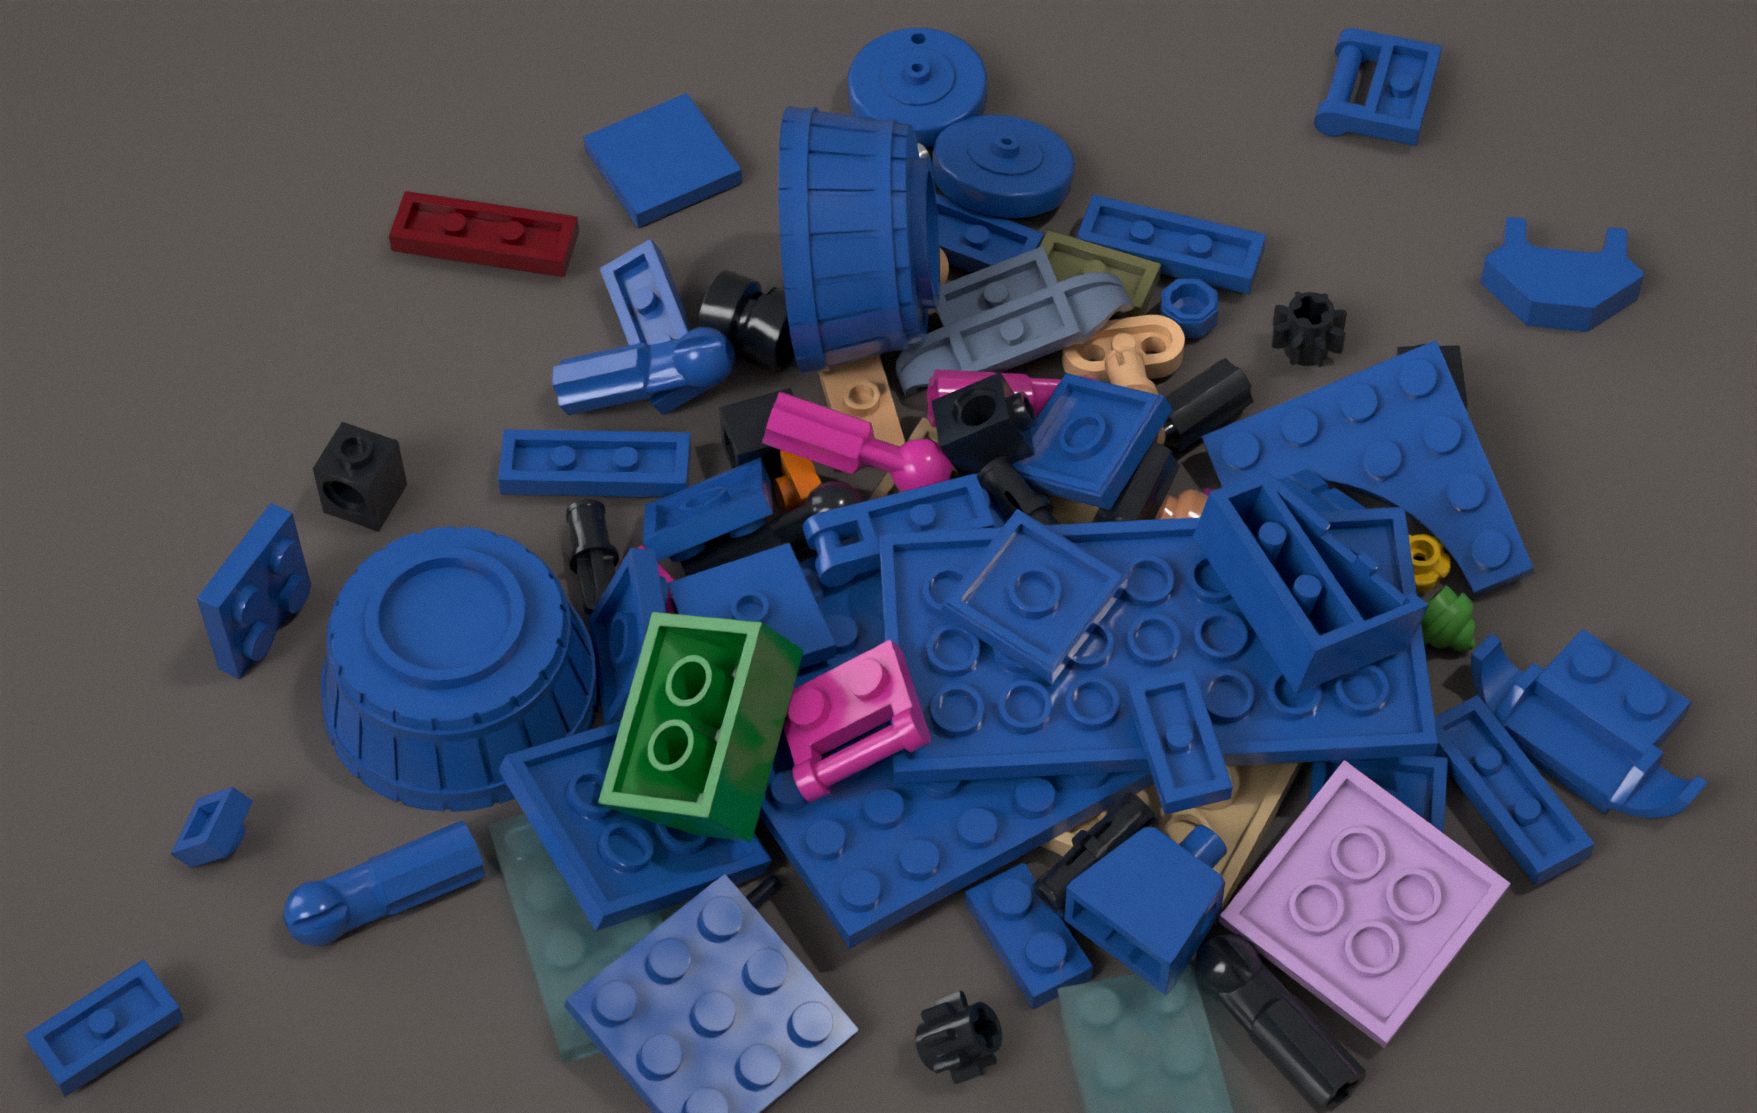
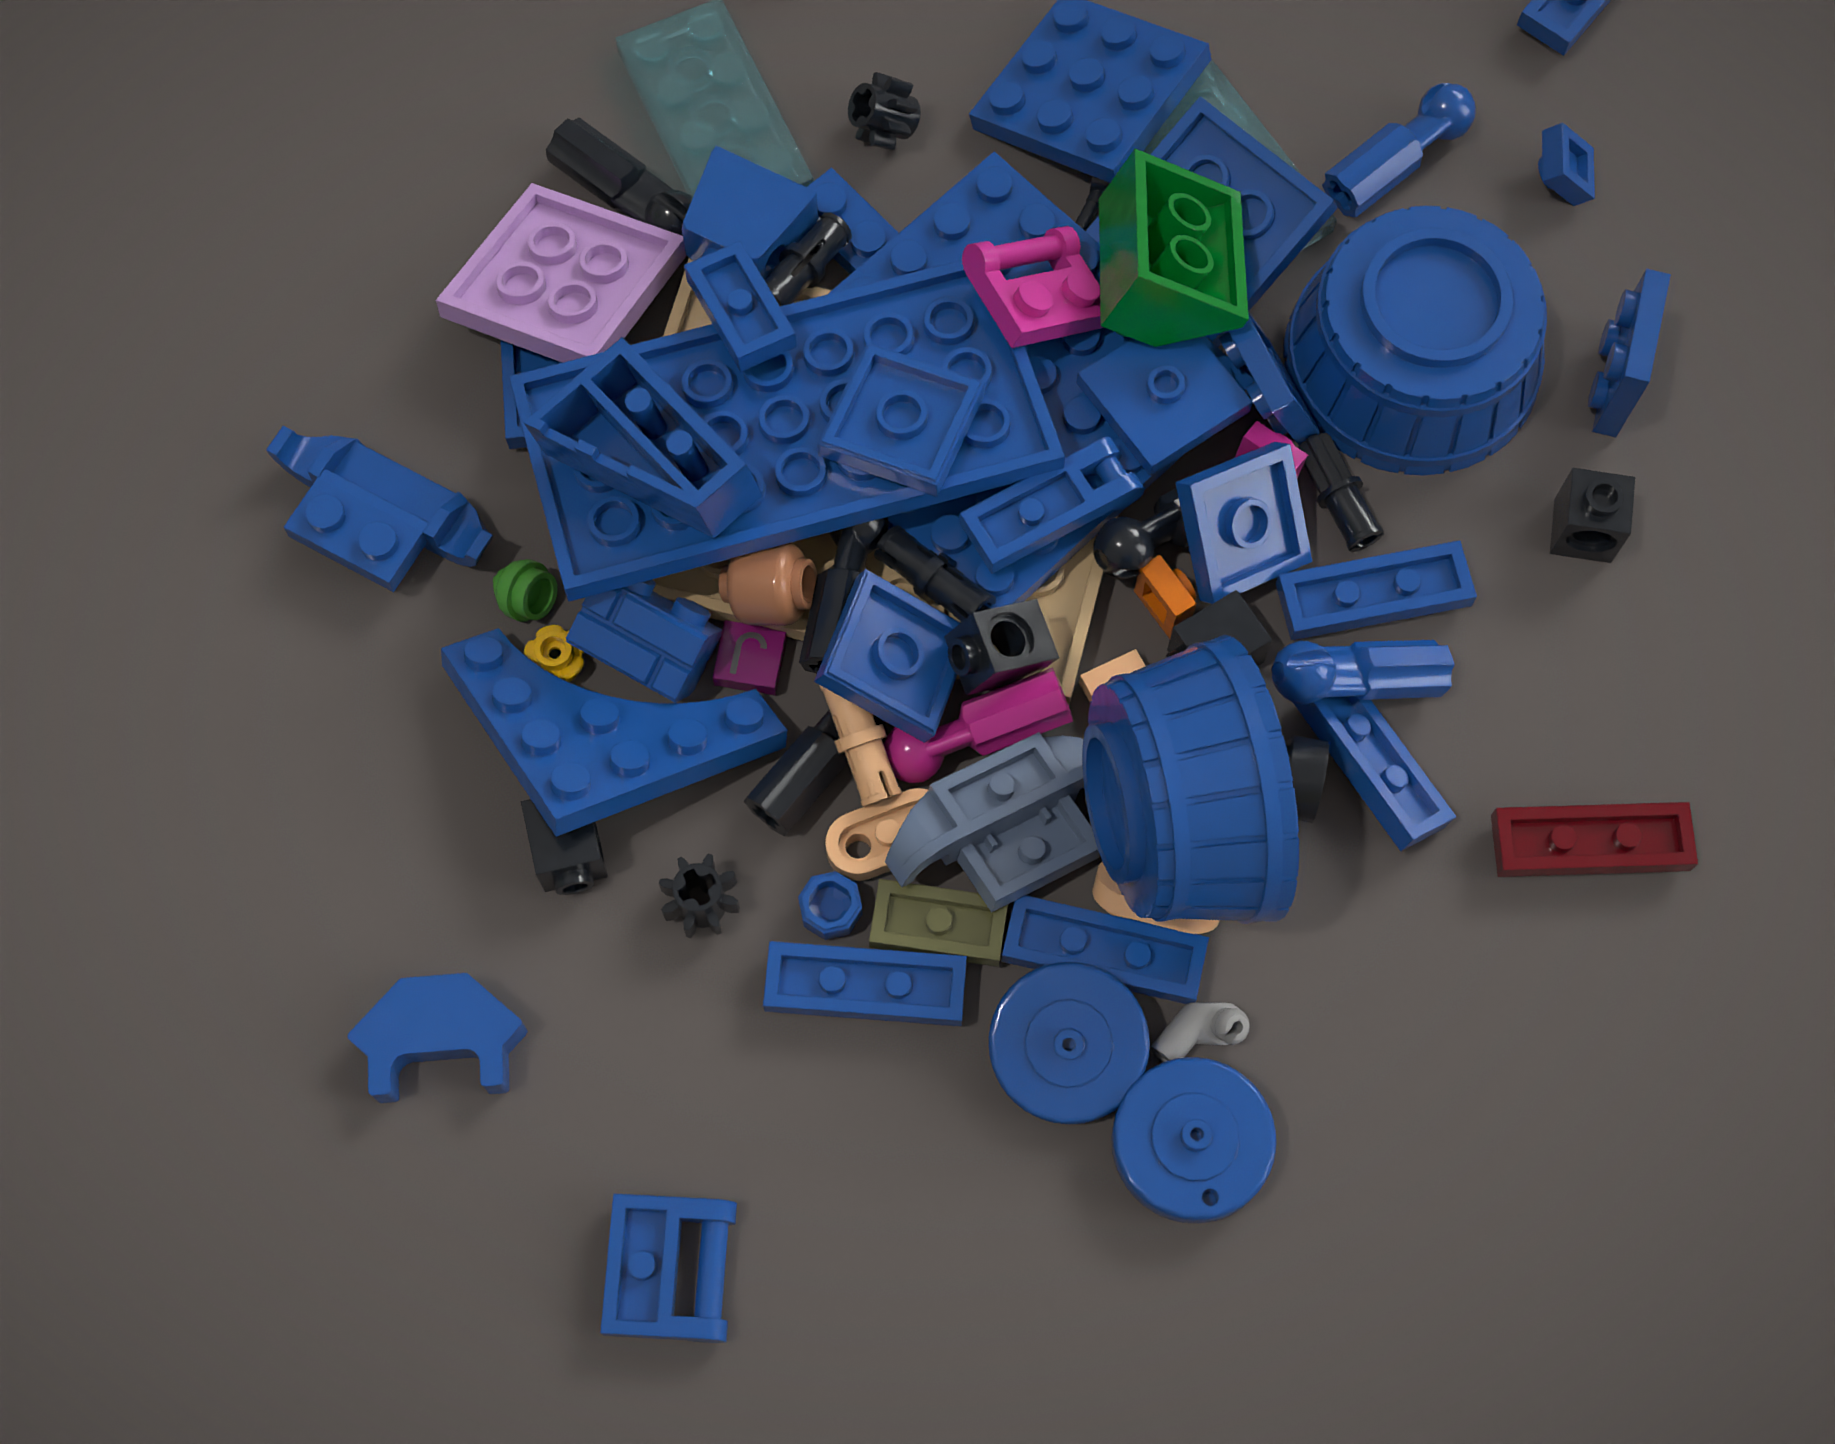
camera: 165 degrees right, 15 degrees up
blue tile [583,93,742,228] -> none
dark pink piece [762,392,953,492] -> none
blue plate [1434,695,1595,886] -> none

